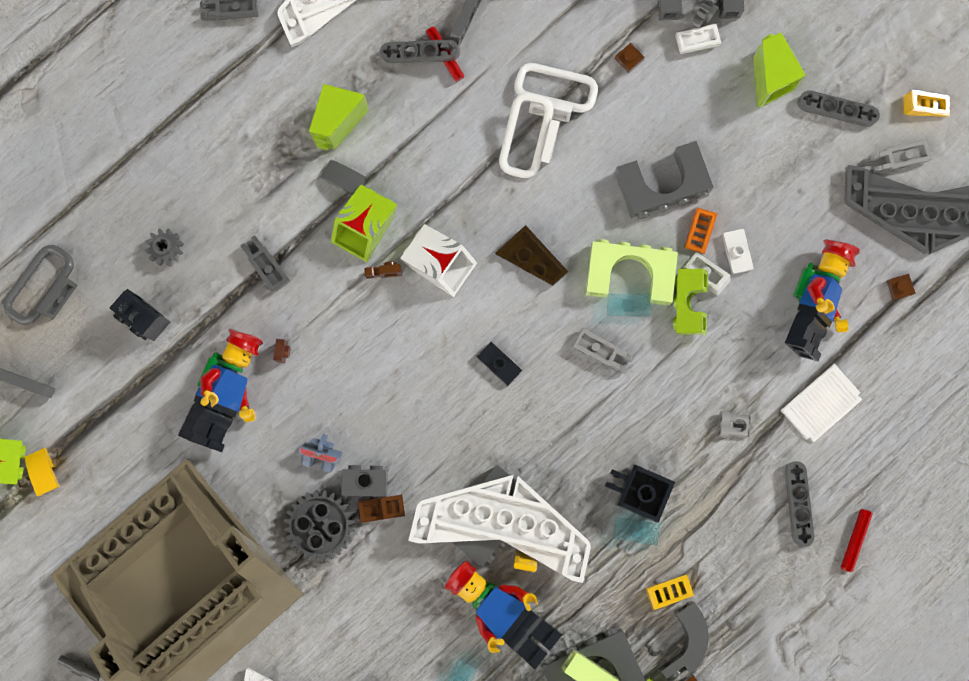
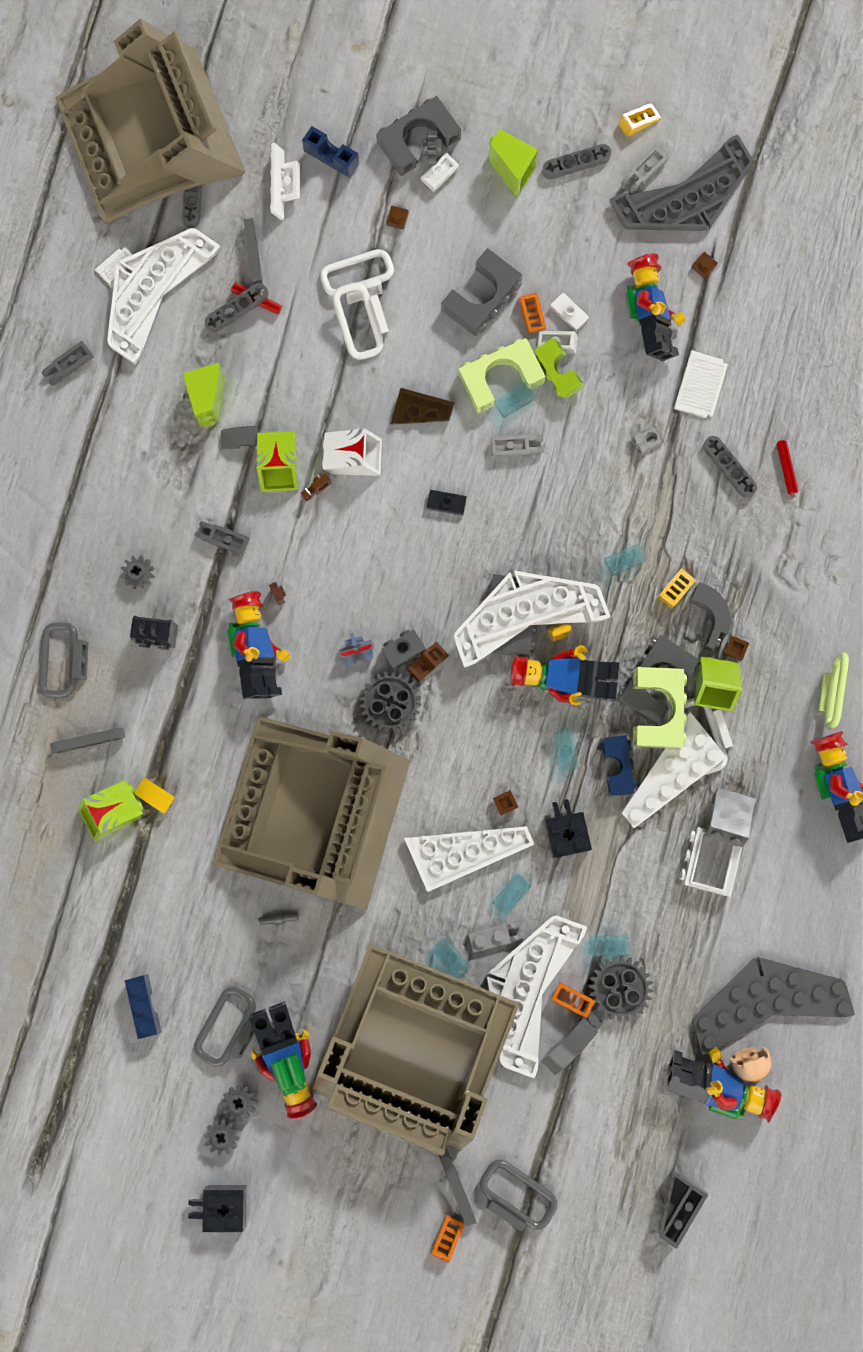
camera: 30 degrees left, 0 degrees up
black hinge [605,464,675,523] -> none

